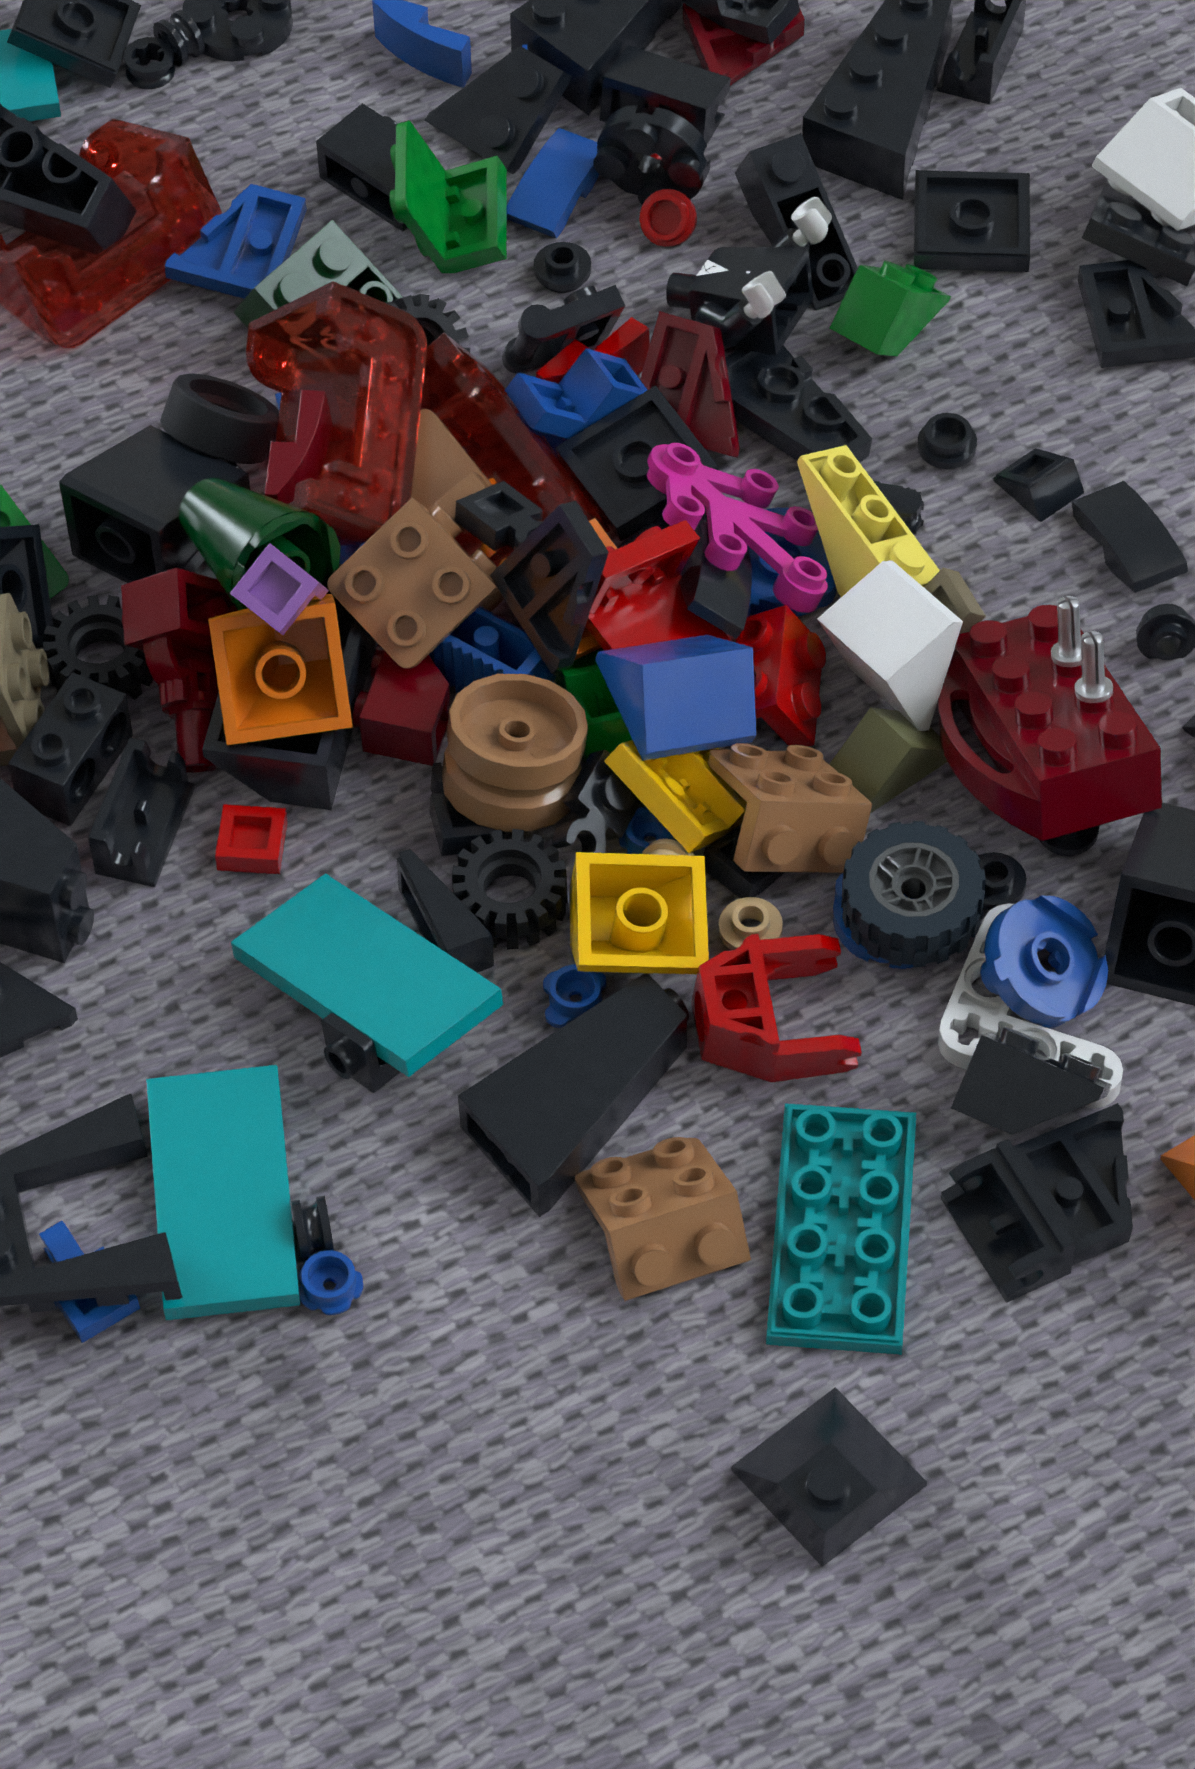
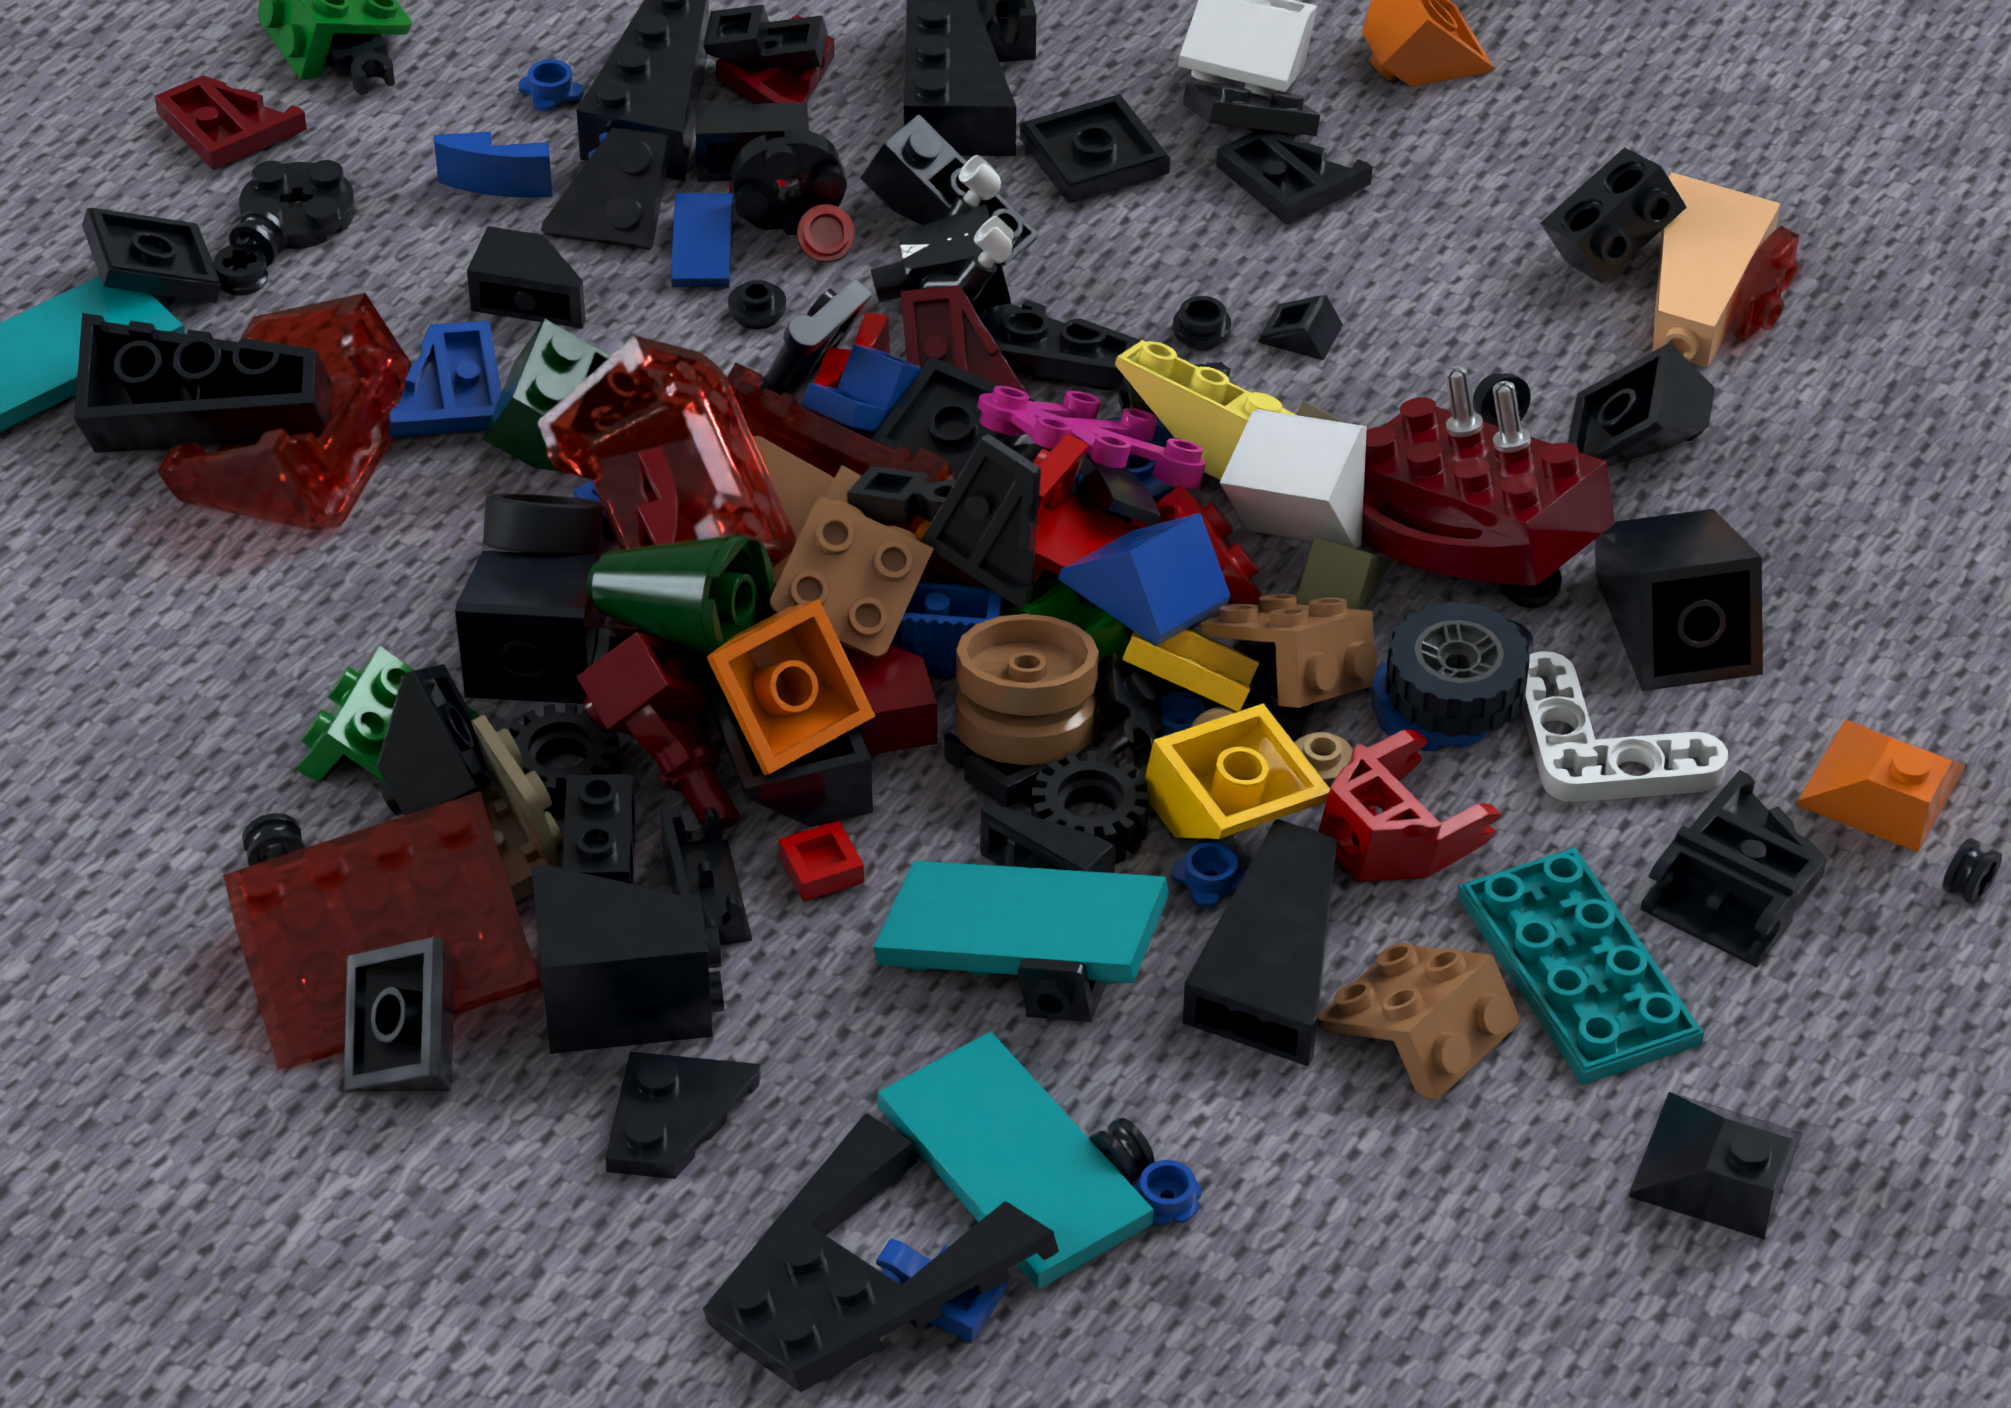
camera: 30 degrees left, 10 degrees down
medium lavender panel [230,543,329,635] -> none
green bracket [390,120,507,274] -> none
green slope [830,261,951,357] -> none
black slope [951,1027,1112,1135] -> none
blue plate [980,895,1108,1029] -> none
black slope [1071,481,1188,593] -> none

